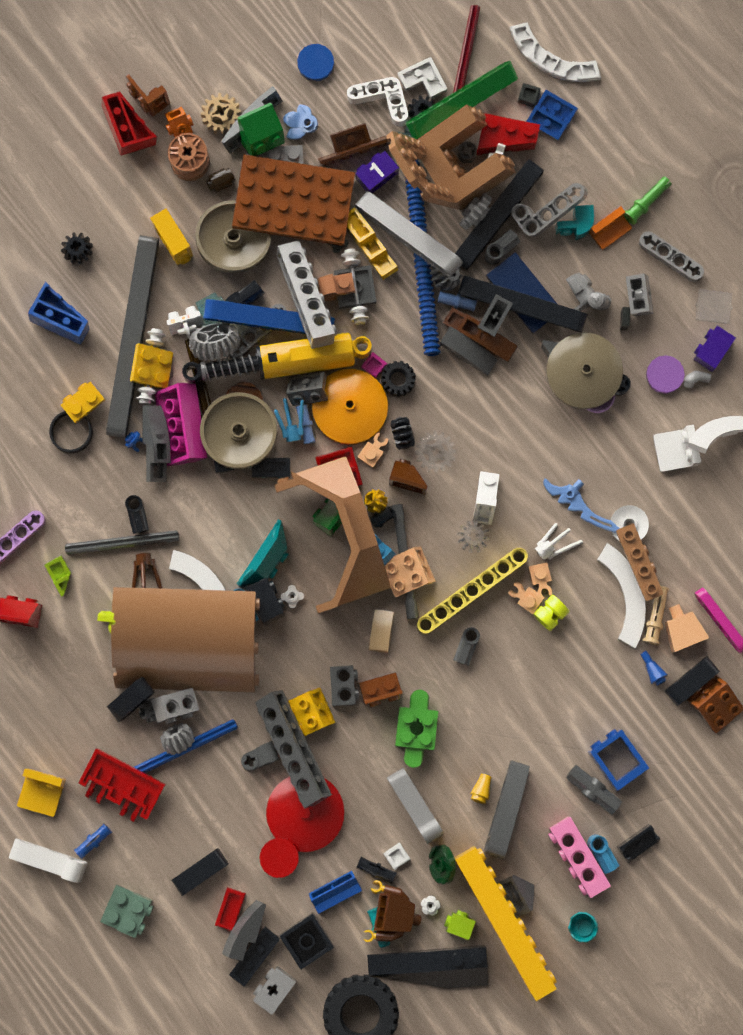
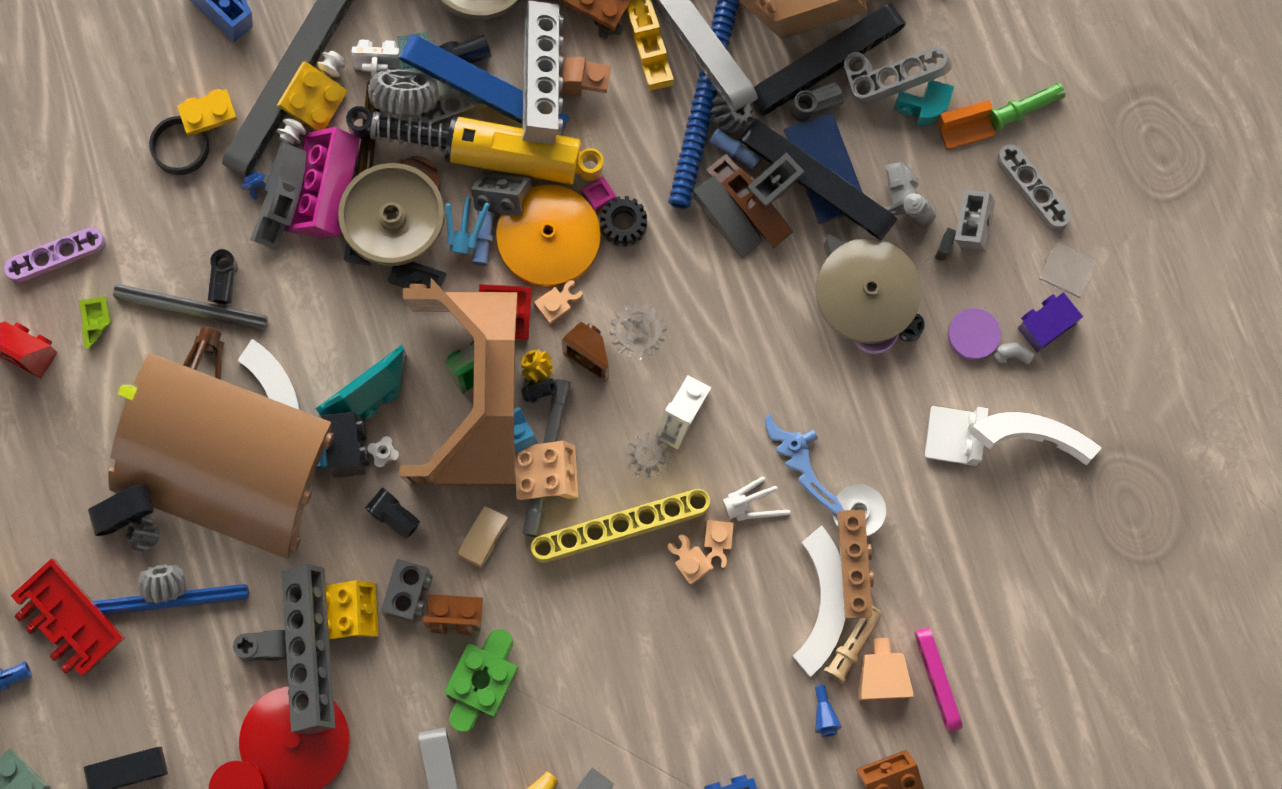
camera: 15 degrees right, 5 degrees down
light grey brick [151,688,199,724] -> none
dark grey plate [334,249,376,325] -> none
black gear [390,417,415,450] -> none
dark grey piece [453,627,480,666] -> none
light grey gear [459,193,492,230] -> none
neon yellow wheel [533,595,570,631] -> none
black beam [665,656,720,706] -> none
none -> black piece [365,487,421,540]

